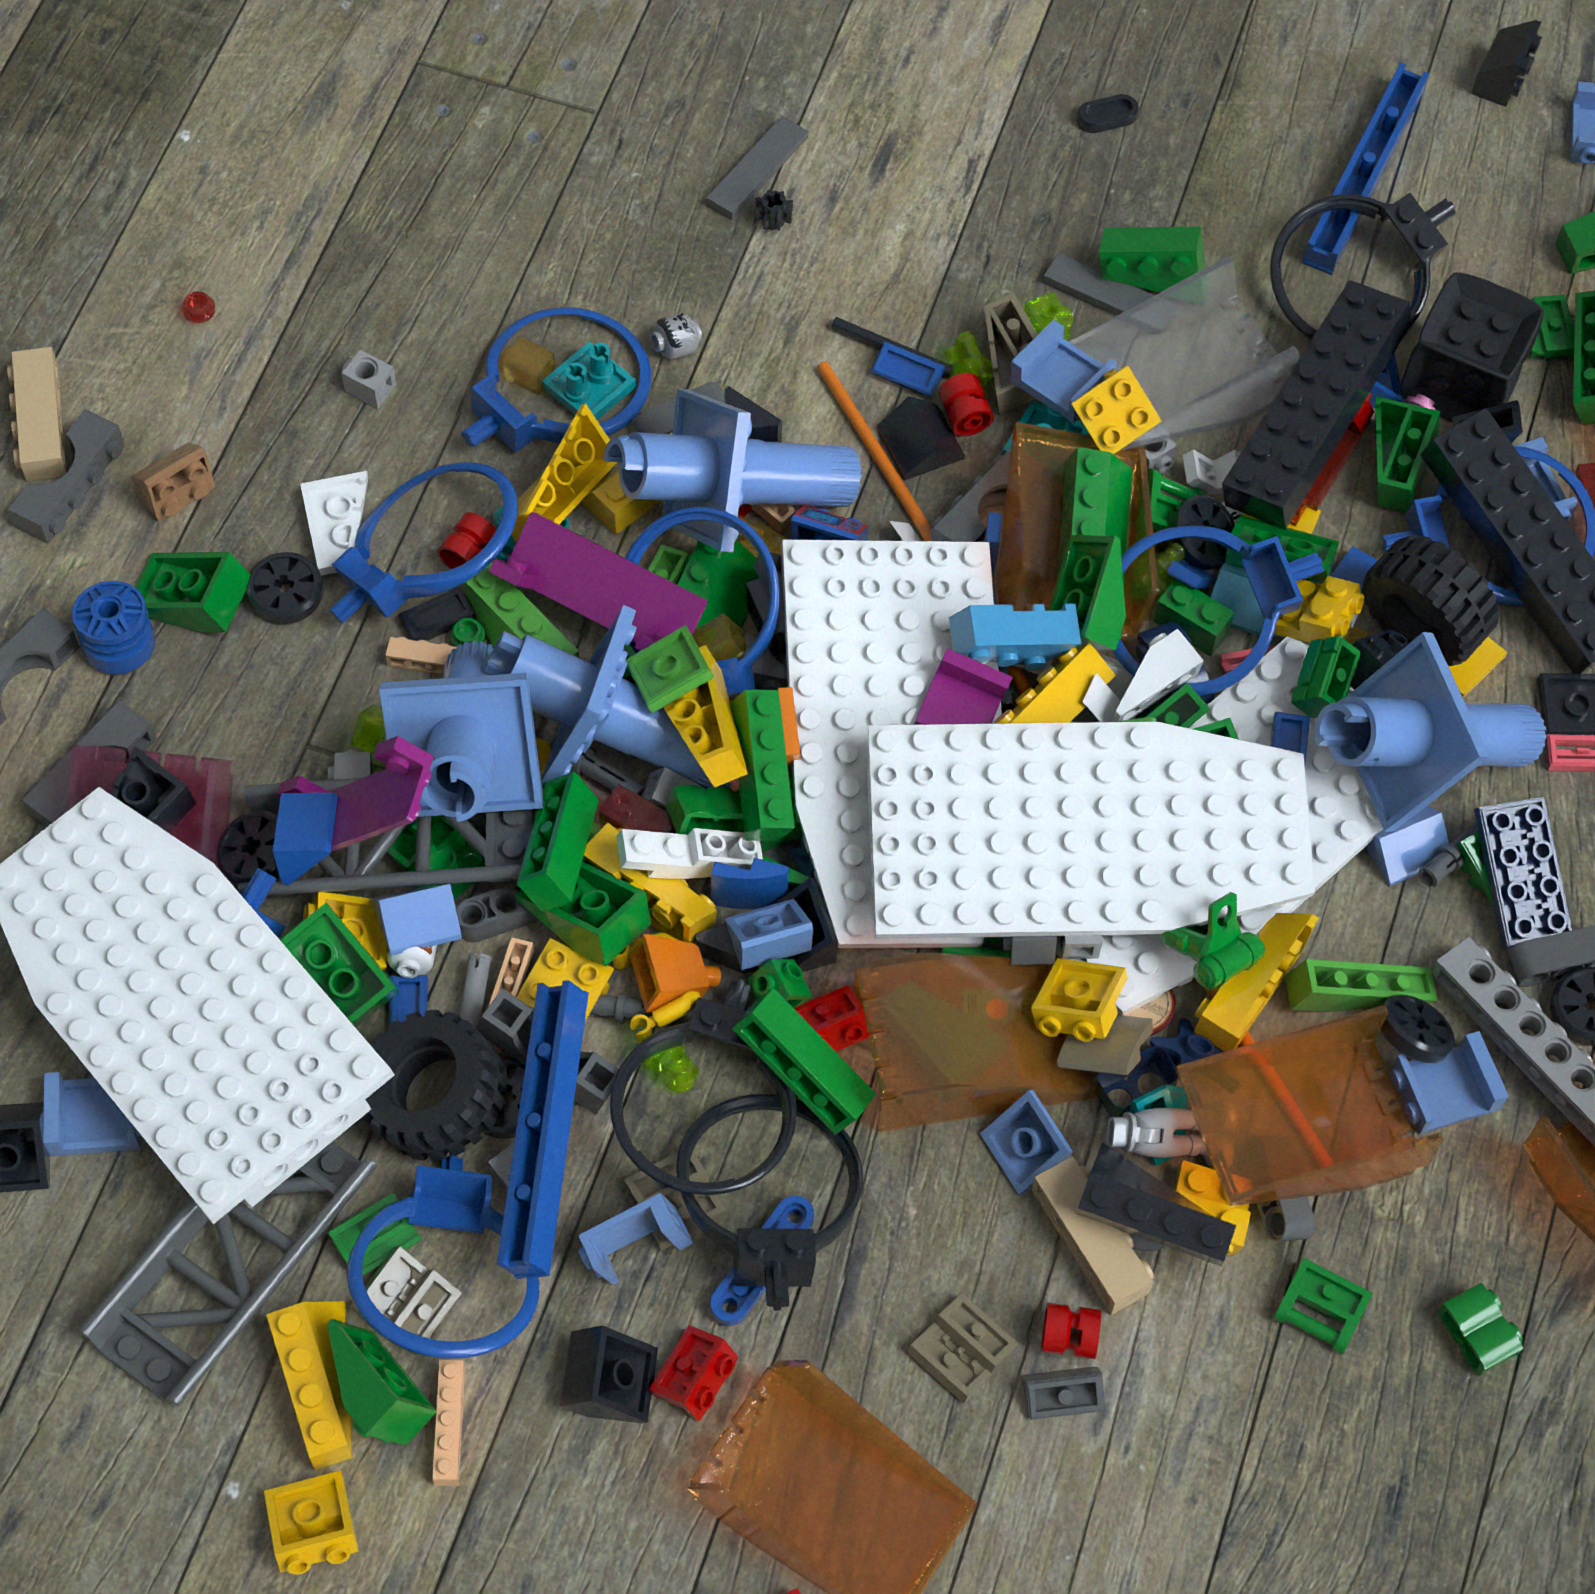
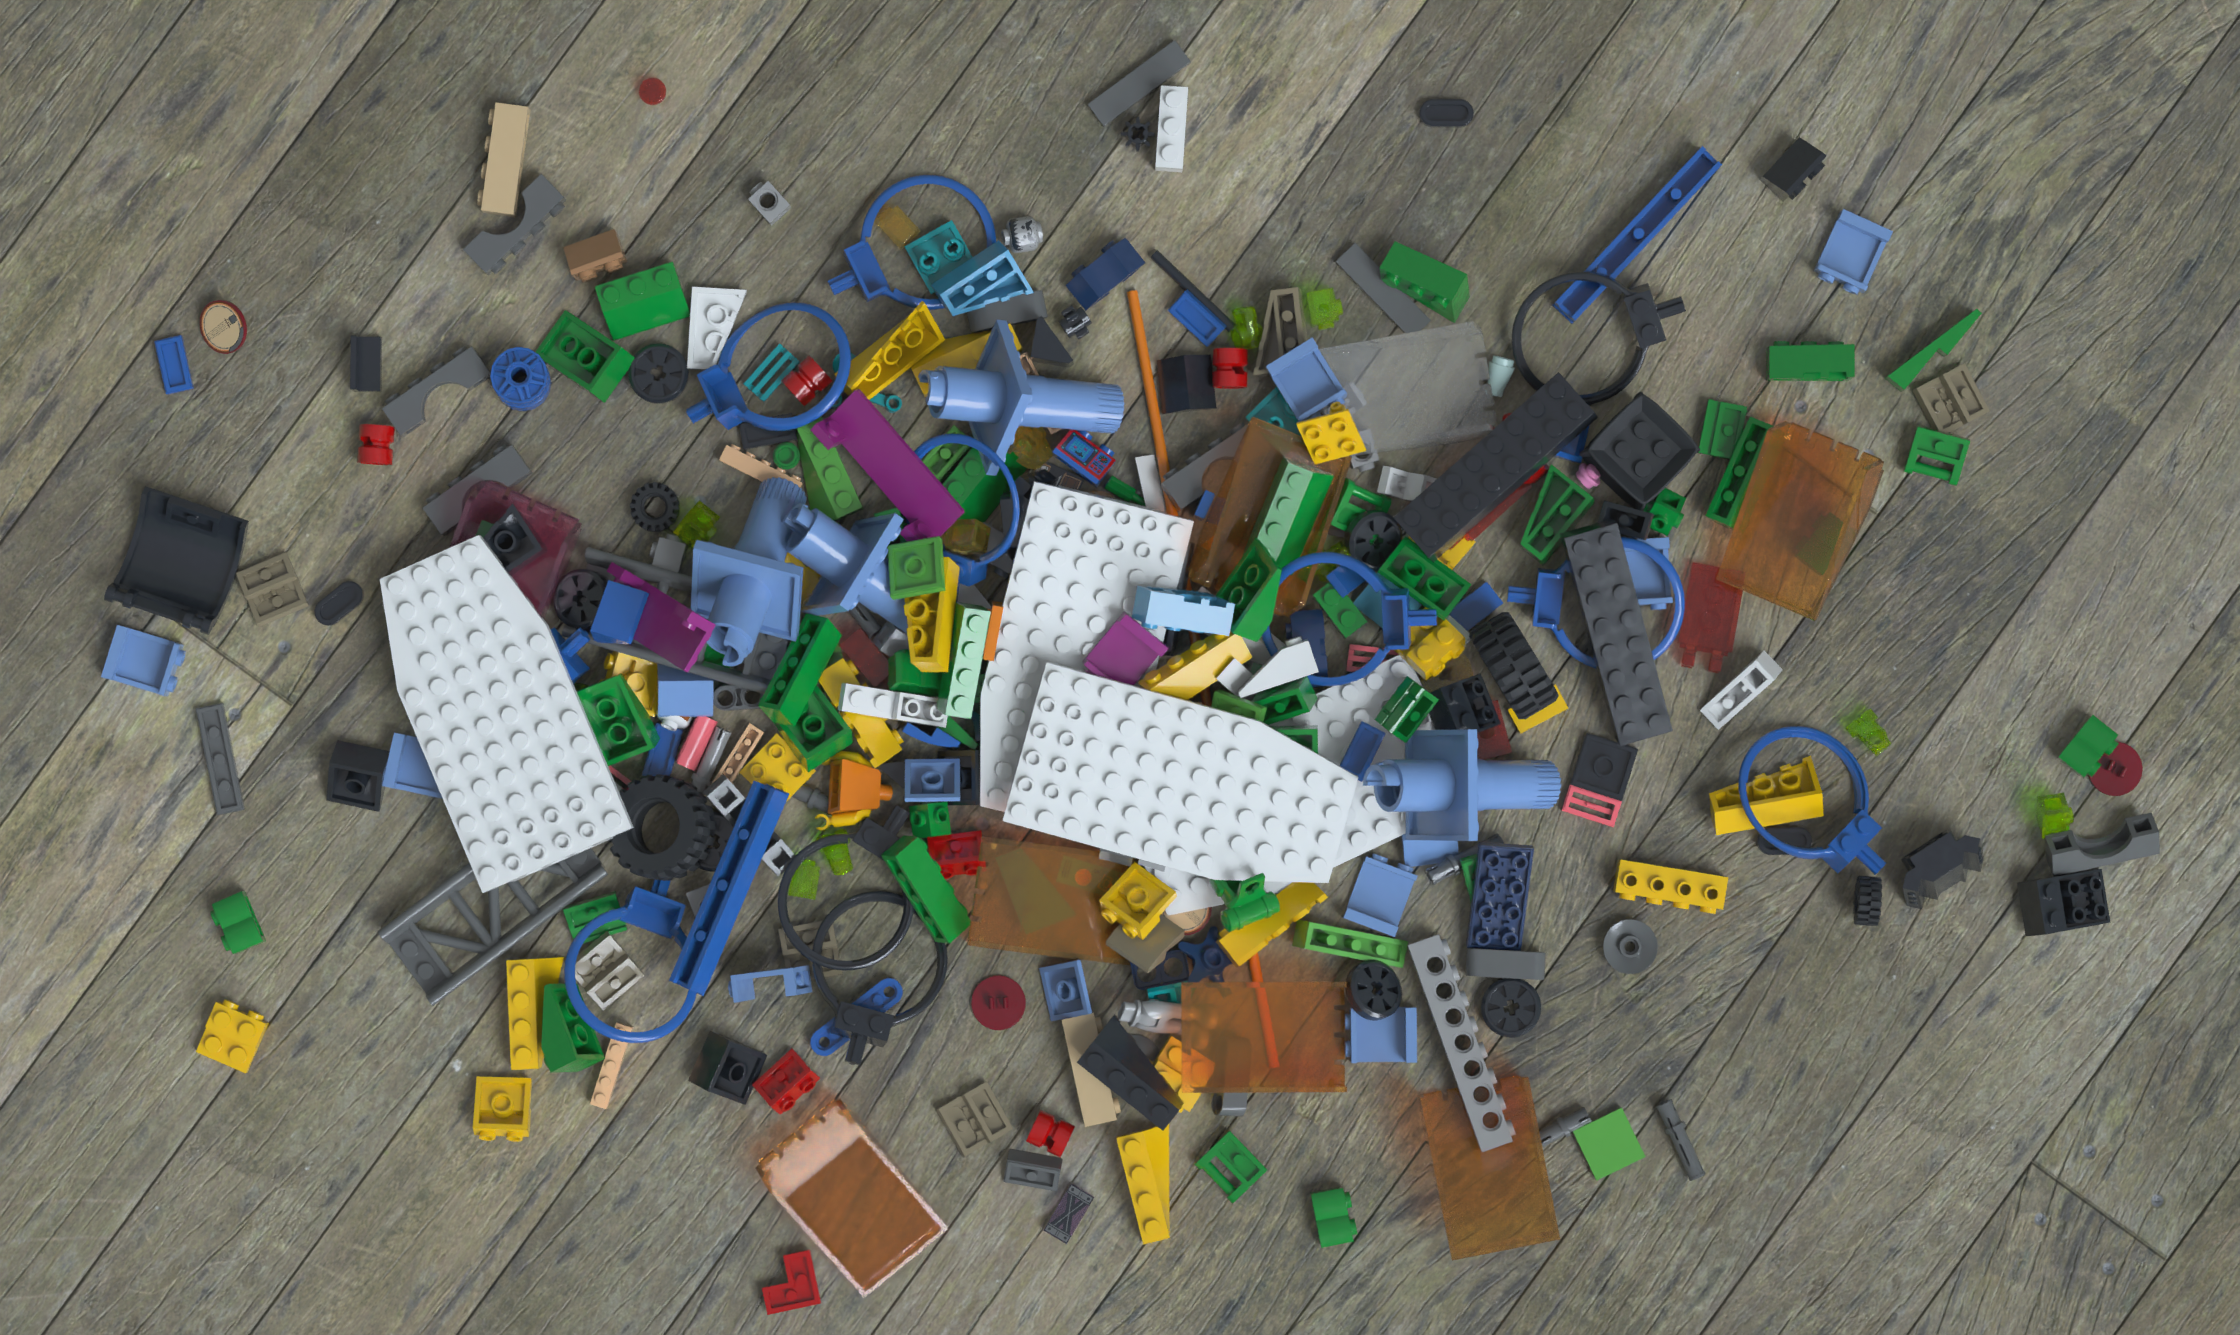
camera: 15 degrees right, 25 degrees up
none -> green slope [595,262,690,341]
none -> black tyre [630,482,680,532]
none -> coral brick [675,716,718,771]
none -> teal tile [744,343,800,402]
none -> clear neon green bracket [788,859,821,900]
none -> dark azure wedge [931,240,1034,316]
none -> dark red piece [971,976,1026,1030]
none -> tile [1043,1183,1094,1244]
none -> black gear [1058,305,1092,340]
none -> dark blue brick [1065,237,1145,311]
none -> yellow wedge [1116,1124,1170,1245]
none -> white brick [1155,85,1188,172]
none -> medium blue panel [1342,853,1417,937]
none -> light aqua cone [1486,355,1515,397]
none -> green brick [1643,488,1686,536]

